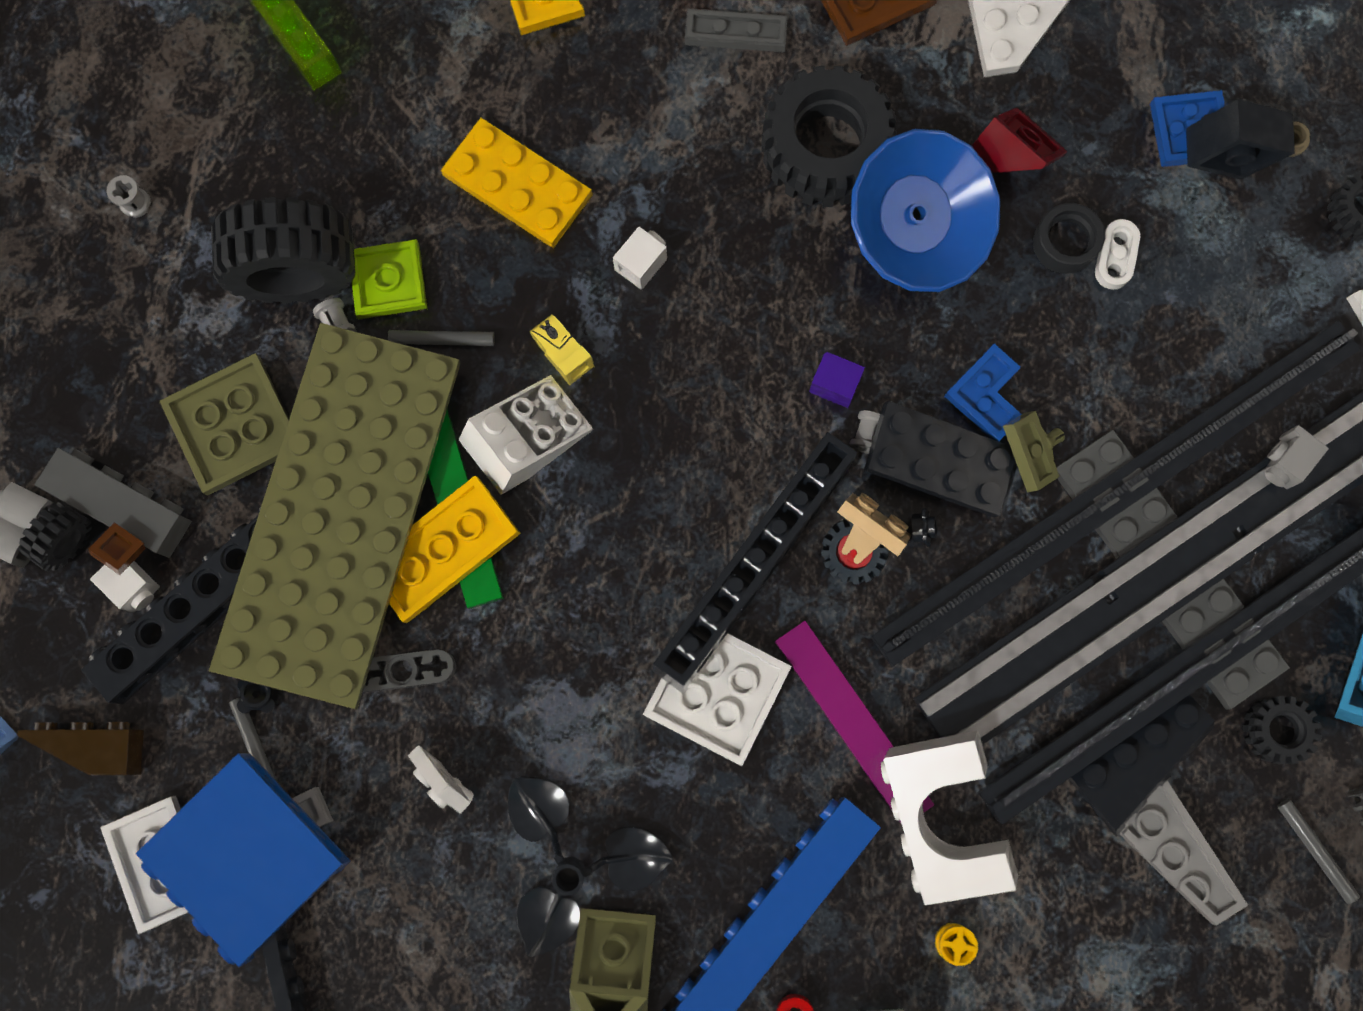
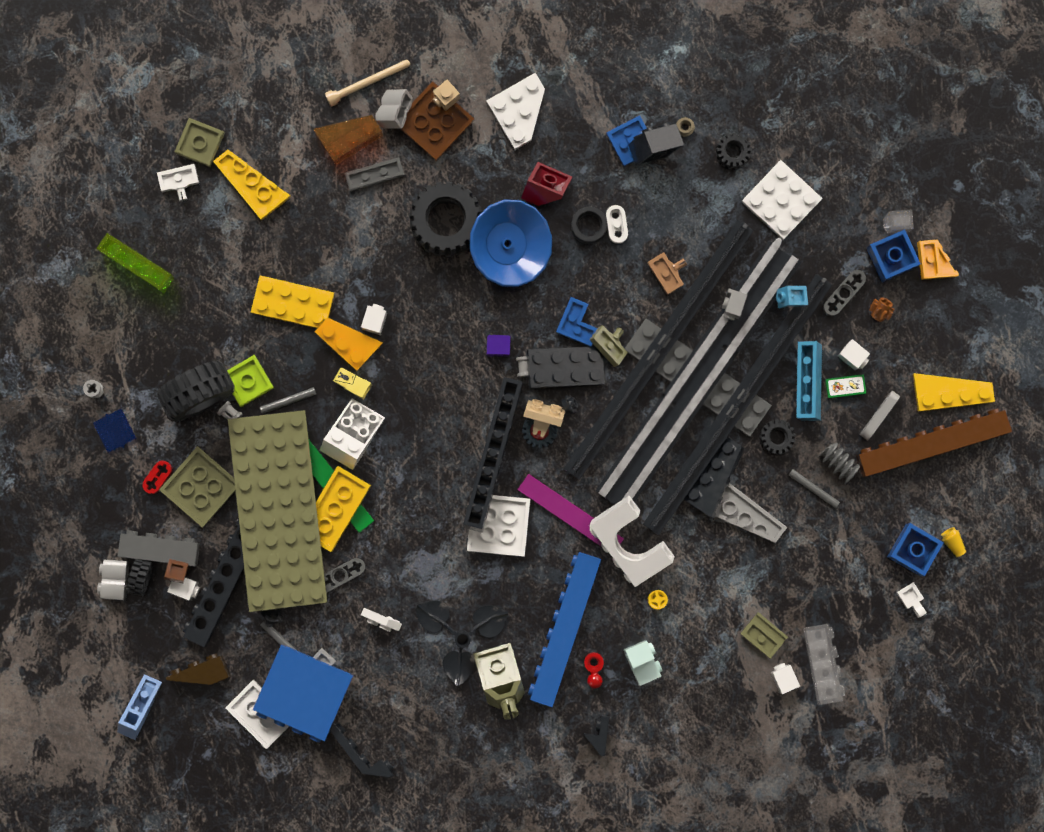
camera: 30 degrees left, 5 degrees up
none -> clear blue piece [93,408,136,453]
none -> red beam [143,461,172,494]
none -> light orange wing [314,318,383,371]
none -> medium nougat plate [647,252,687,295]

